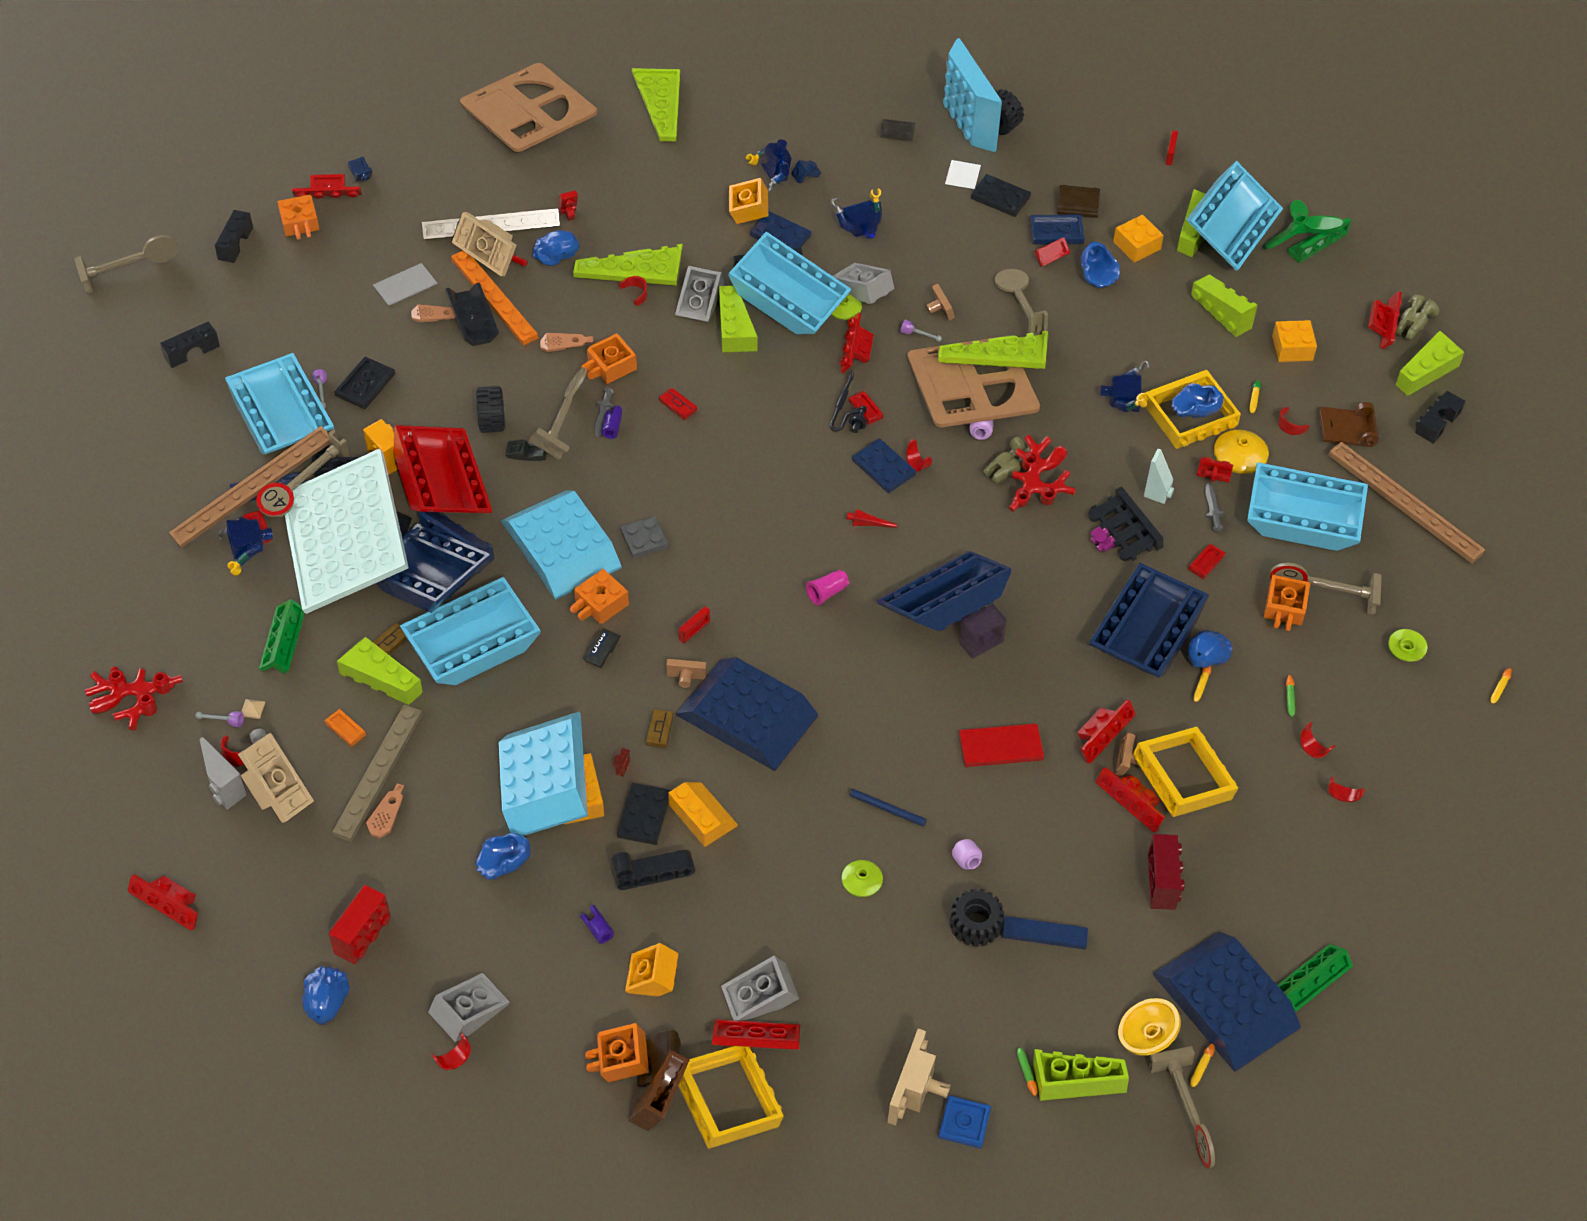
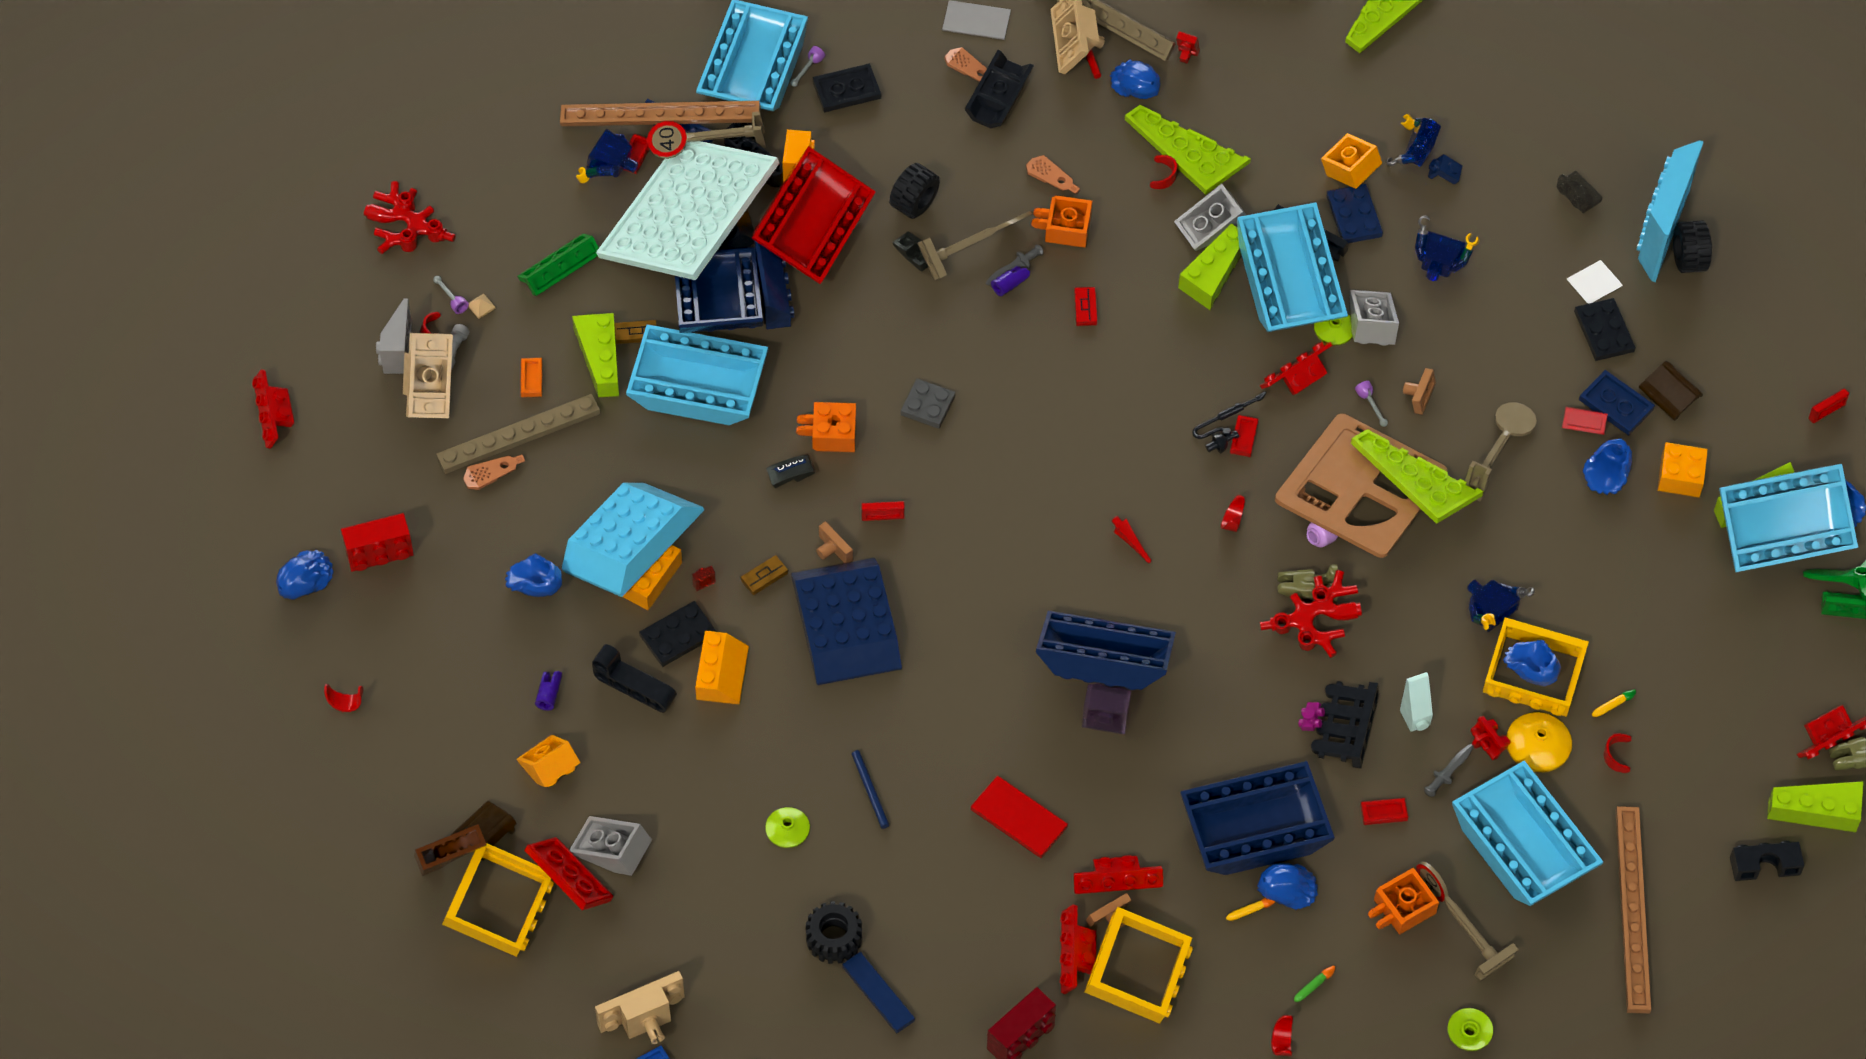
camera: 45 degrees right, 5 degrees up
light grey slope [428,973,510,1042] -> none
orange plate [451,251,538,346] -> none
medium azure slope [501,490,622,600] -> none
orange hinge [585,1023,649,1083] -> none
dark pink plant [806,570,849,606] -> none
dark blue plate [852,438,916,494] -> none
lavender head [952,839,983,870] -> none
lime wedge [1191,274,1258,337] -> none
light orange brick [1272,320,1317,362] -> none
reddish brown door [1319,402,1379,447] -> none

